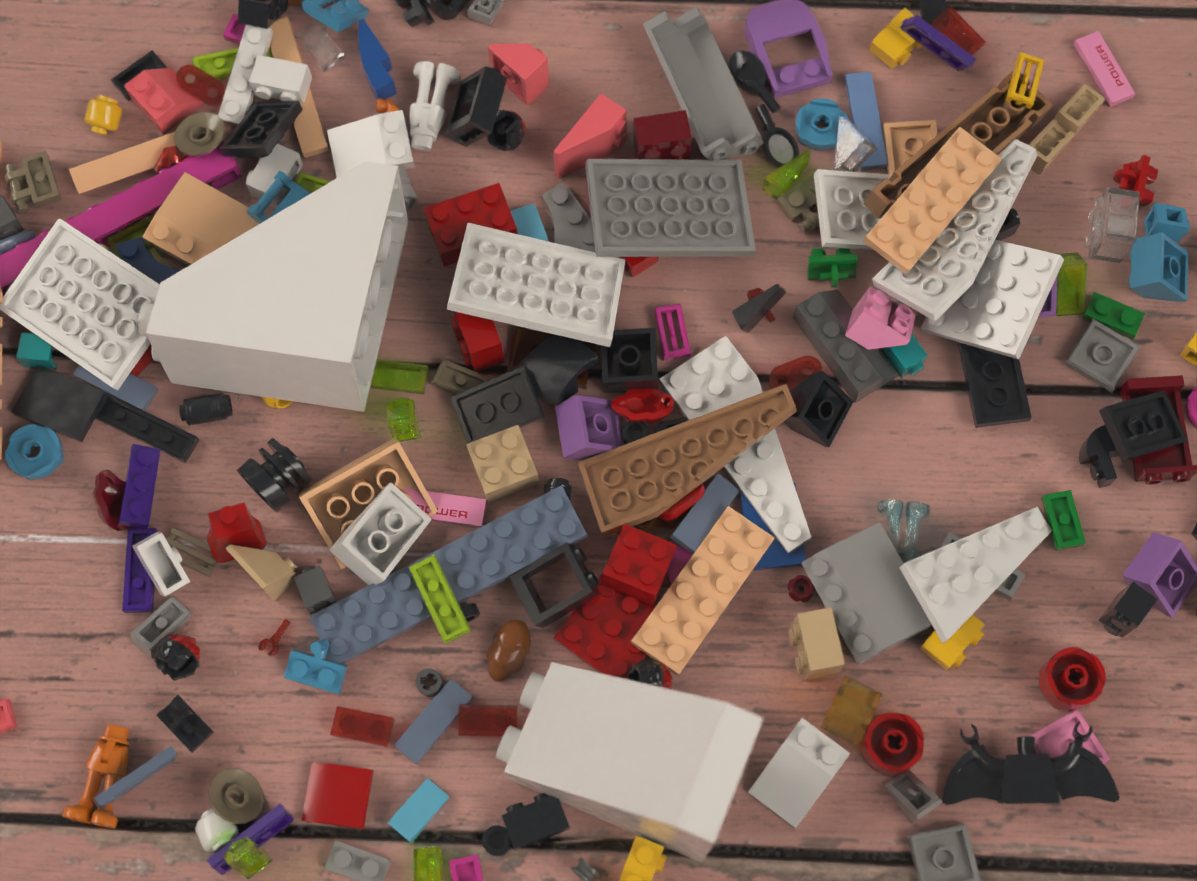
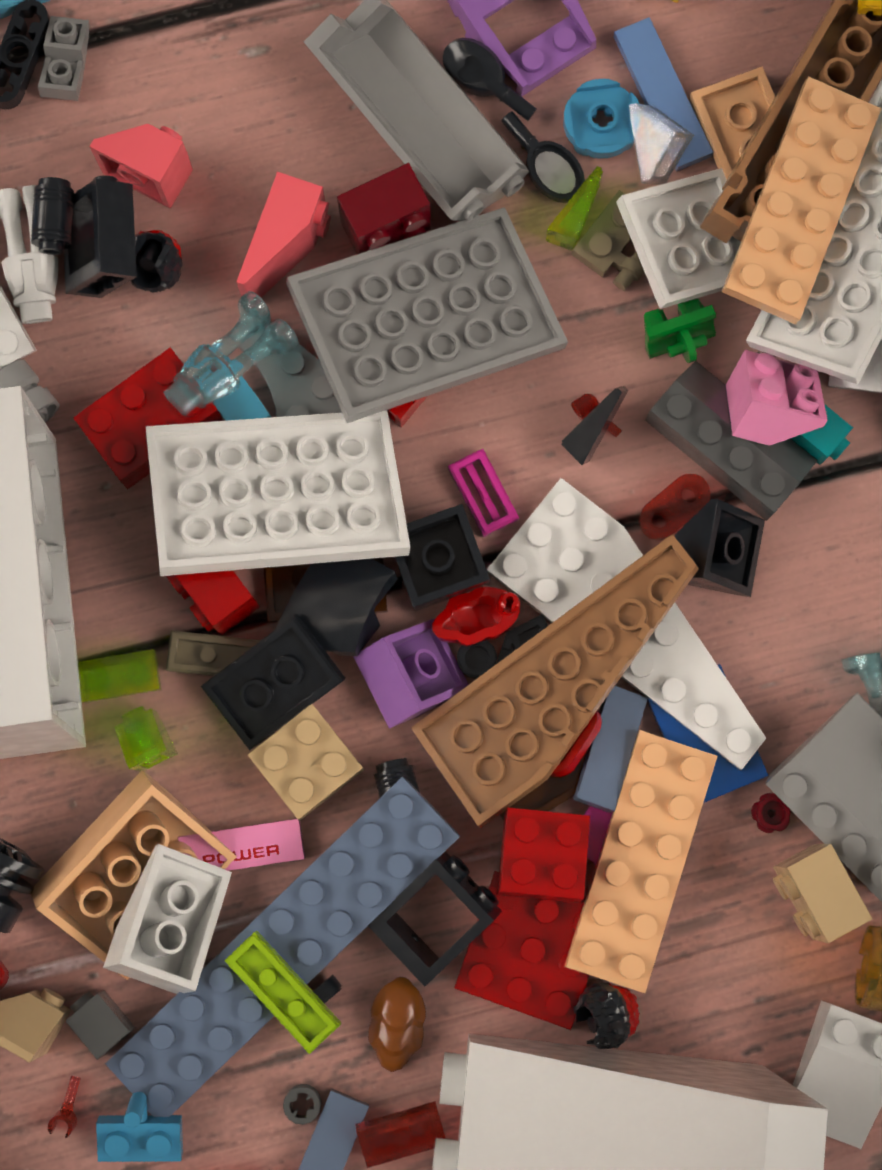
camera: 20 degrees left, 10 degrees up
none -> black head [31,177,74,255]
none -> clear light blue piece [163,291,299,416]

